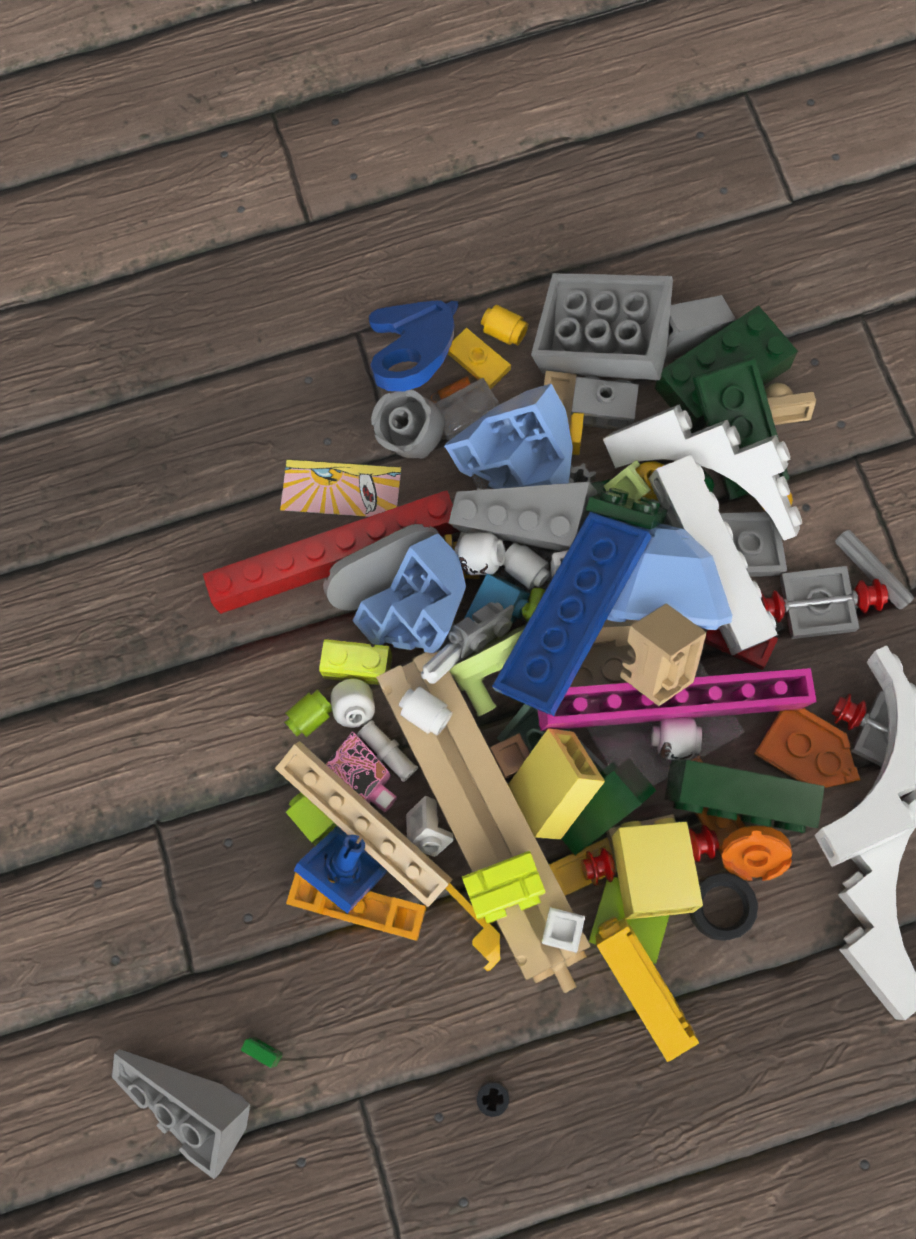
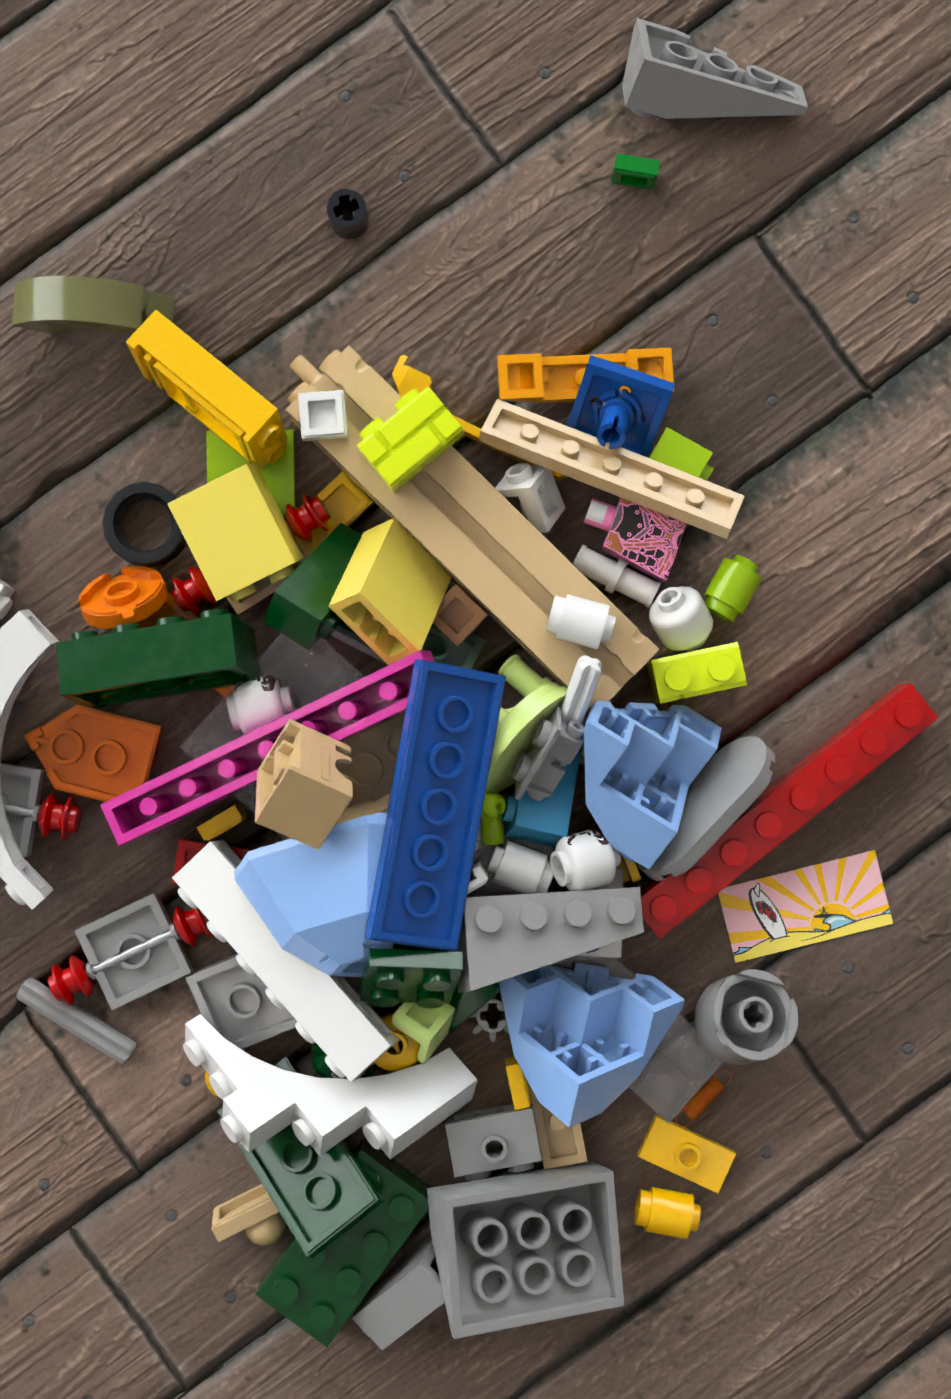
camera: 150 degrees right, 15 degrees up
blue animal [369,300,458,391] -> none
none -> olive arch [12,276,174,335]
none -> yellow tile [196,803,248,841]

